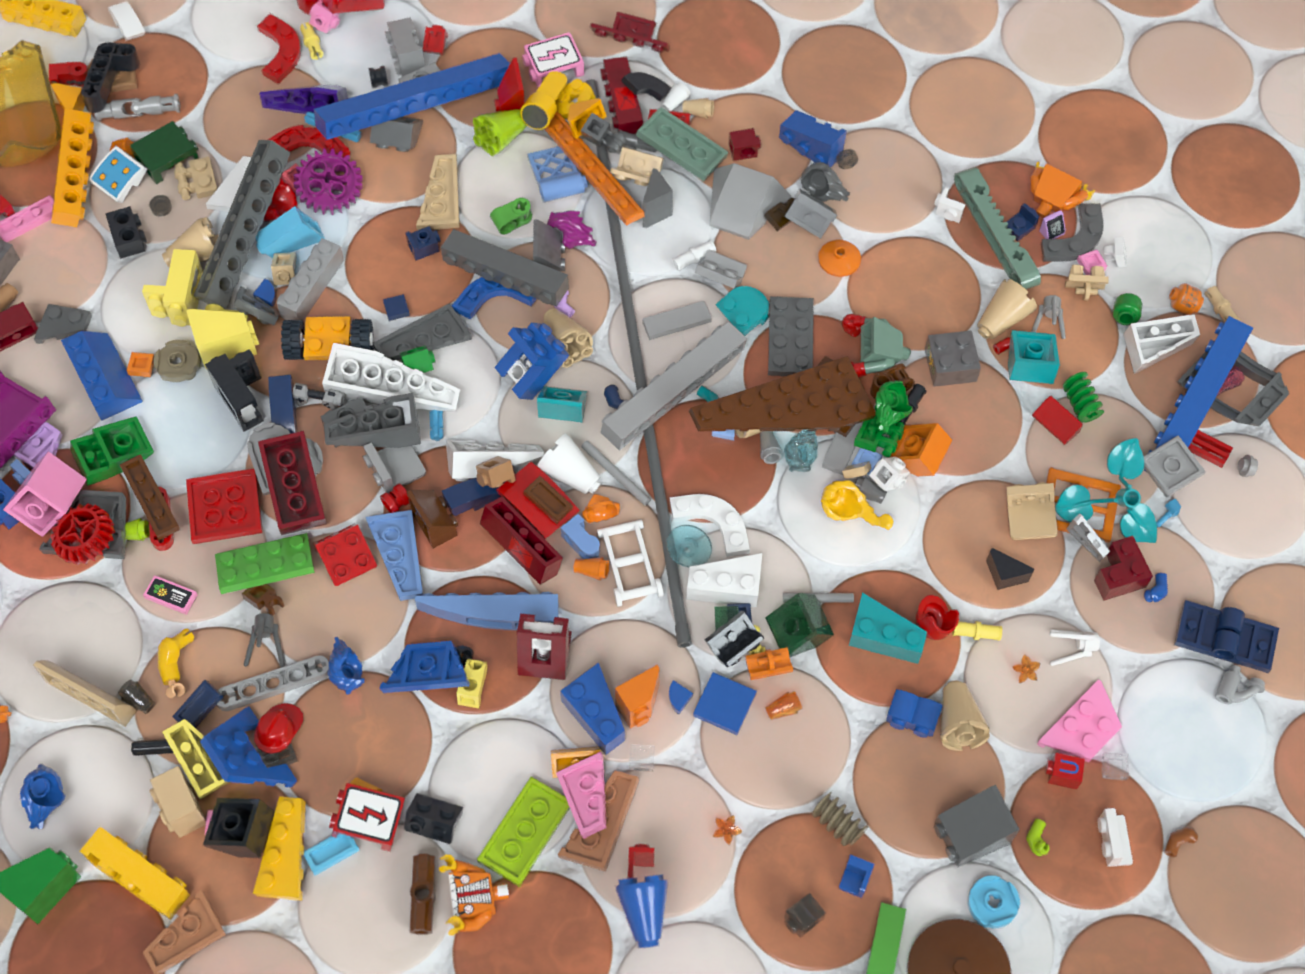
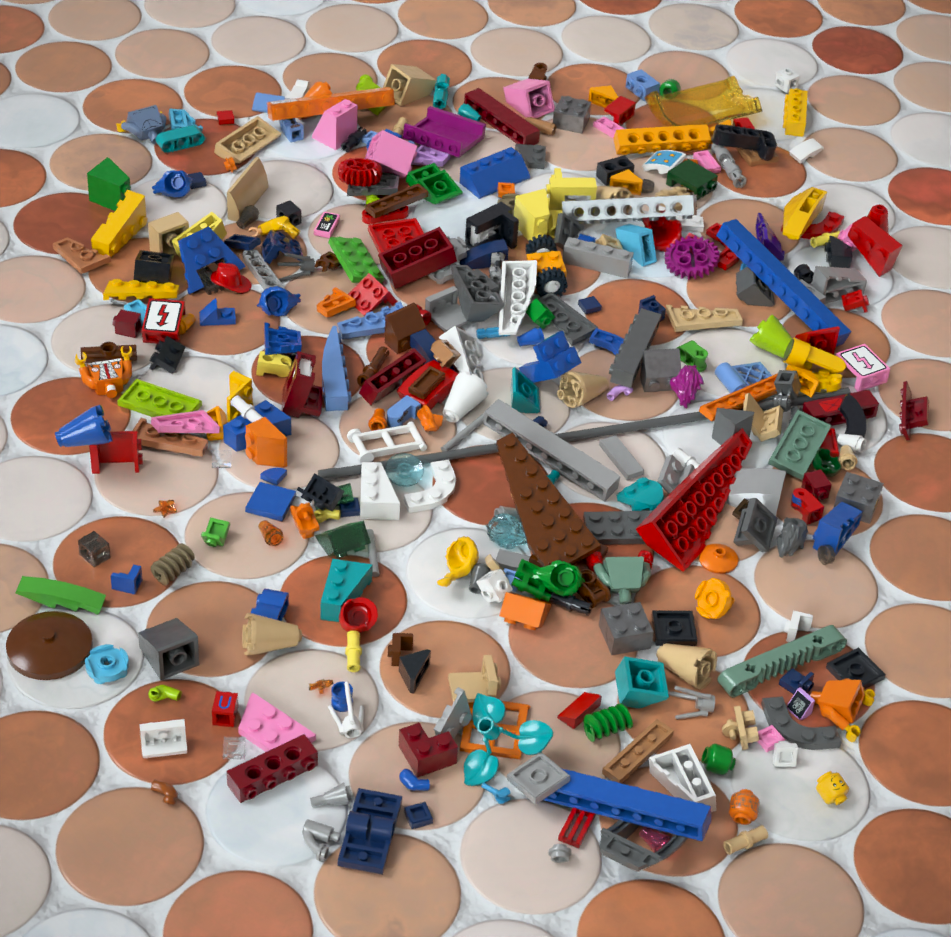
camera: 80 degrees right, 20 degrees down
none -> dark red brick [112,309,142,338]
none -> dark blue tile [188,172,207,189]
none -> blue slope [199,298,236,326]
none -> bright green bracket [201,517,231,547]
none -> dark red brick [226,734,318,803]
none -> yellow bracket [227,371,253,422]
none -> white pin [230,395,263,422]
none -> dark blue bracket [261,230,303,264]
none -> black brick [276,200,301,226]
none -> light grey cone [310,783,353,807]
none -> orange wing [317,287,356,318]
none -> blue wheel [331,682,353,712]
none -> reddish brown pin [357,346,390,387]
none -> reddish brown bracket [388,633,413,666]
none -> dark blue tile [404,802,433,830]
none -> blue cone [517,327,544,346]
none -> medium nougat plate [602,719,674,784]
none -> light orange slope [610,169,643,196]
none -> red wedge [636,428,753,571]
none -> black tile [651,610,698,646]
none -> bright pink tile [693,150,721,173]
none -> light orange tile [695,578,735,619]
none -> yellow wedge [782,187,827,240]
none -> red leg [791,488,824,525]
none -> dark green hair [813,448,841,477]
none -> yellow head [816,771,849,806]
none -> black slope [825,236,853,268]
none -> black tile [826,647,886,689]
none -> flat silver brick [834,472,884,524]

